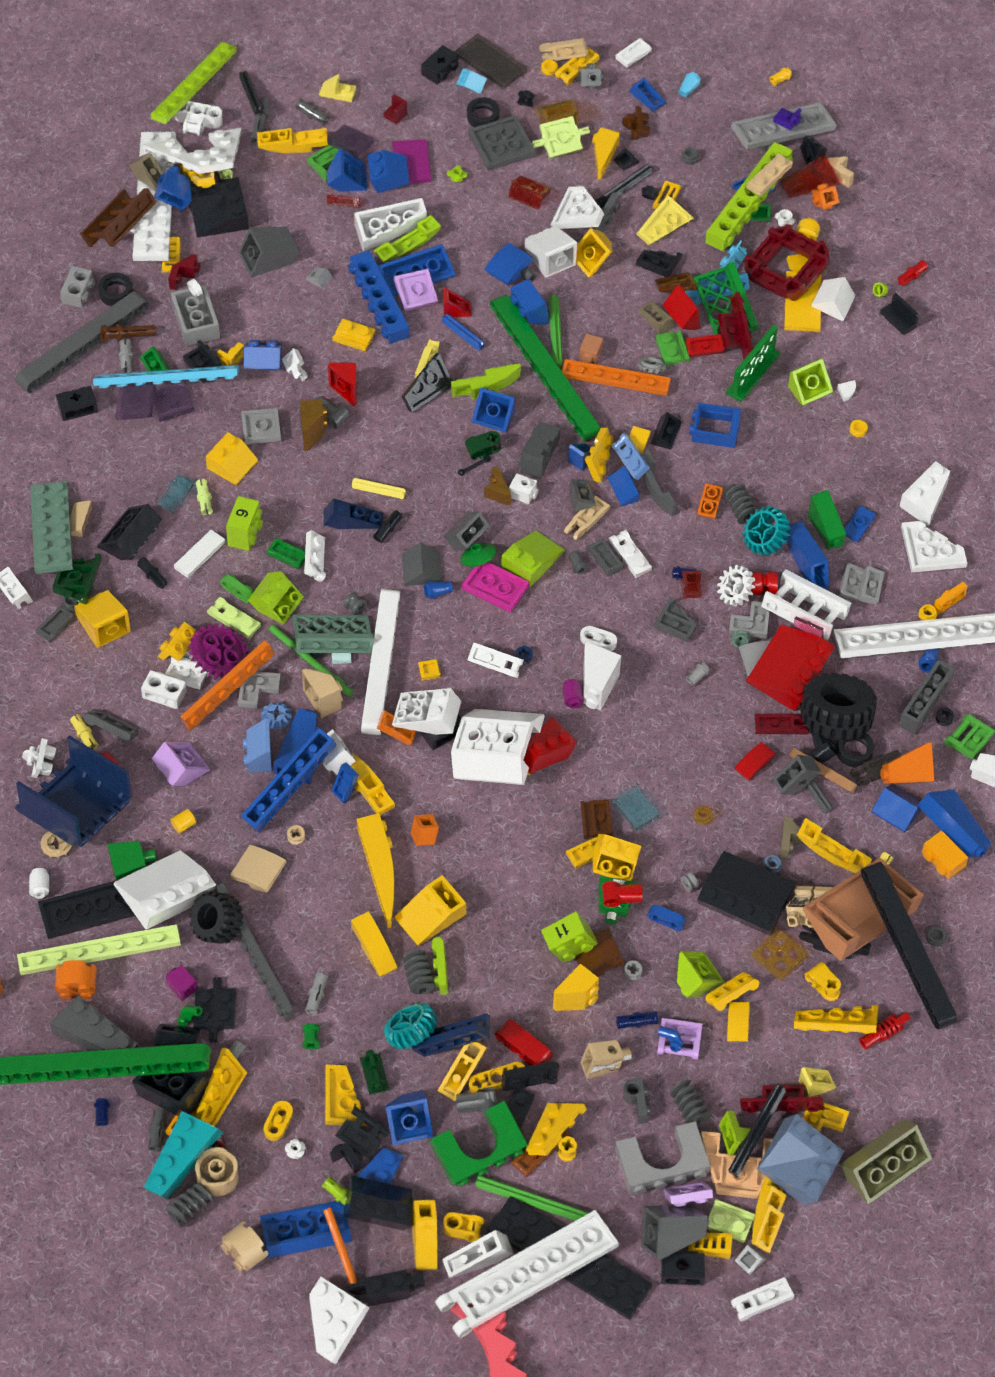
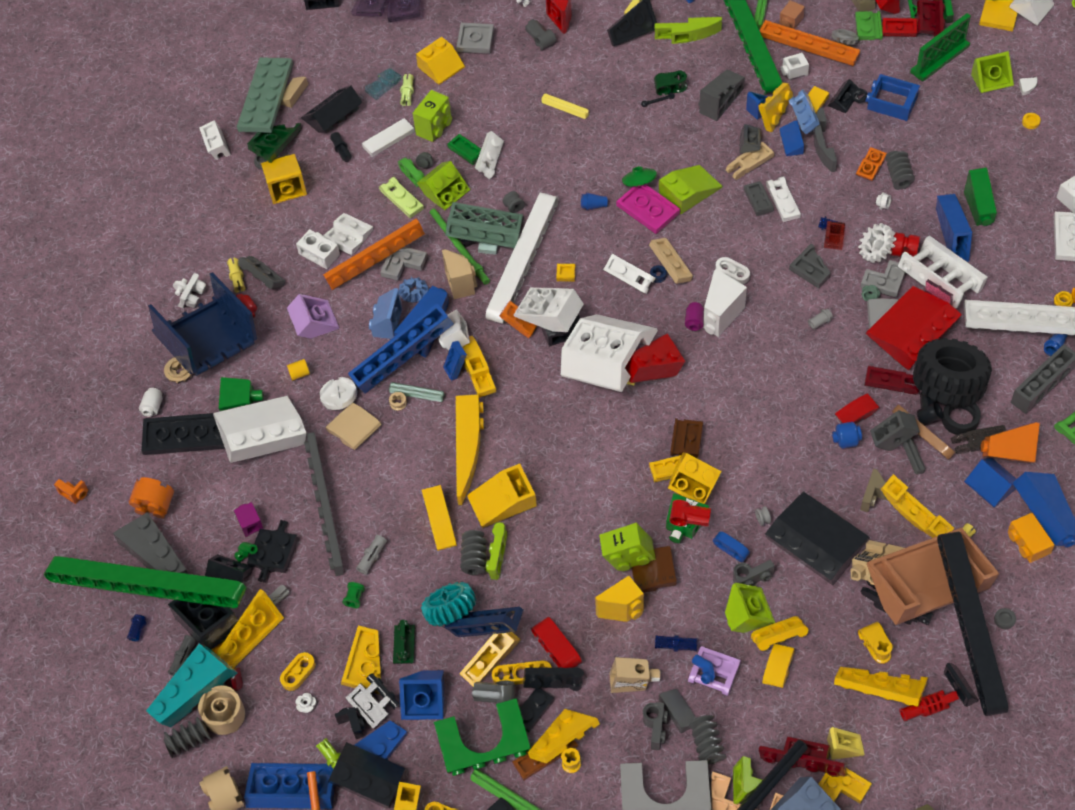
camera: 20 degrees right, 0 degrees up
yellowish green plate [17,924,181,975] -> none
dark grey tile [35,606,75,643] -> none
yellow bracket [158,622,196,661] -> none
magenta gear [188,623,250,680] -> none
black tyre [189,892,244,944] -> none
pearl gold slope [300,399,328,451] -> none
dark blue slope [324,498,383,529] -> none
black axle [373,510,402,543] -> none
dark grey slope [402,542,441,586] -> none
orange brick [410,814,439,846] -> none
dark grey brick [444,511,490,551] -> none
blue slope [472,387,516,433] -> none
pearl gold slope [484,466,511,505] -> none
white brick [509,474,539,504] -> none
dark grey pin [568,550,587,575] -> none
clear light blue plate [613,786,660,831] -> none
light grey bush [624,961,642,981] -> none
clear yellow plate [693,806,713,825] -> none
teal gear [742,506,791,556] -> none
clear yellow piece [751,928,808,982] -> none
sand blue plate [763,855,783,874] -> none
light grey slope [838,563,884,604] -> none
blue plate [844,506,876,543] -> none
black bush [936,707,954,726] -> none
none -> white tile [320,377,357,410]
none -> sand green axle [389,382,444,402]
none -> dark grey plate [416,152,433,168]
none -> tan plate [649,238,693,284]
none -> dark grey slope [659,689,696,734]
none -> dark grey plate [733,559,775,586]
none -> white brick [781,53,809,79]
none -> blue head [832,422,862,449]
none -> black hinge [853,88,868,103]
none -> white plate [876,192,891,210]
none -> black slope [944,662,979,707]

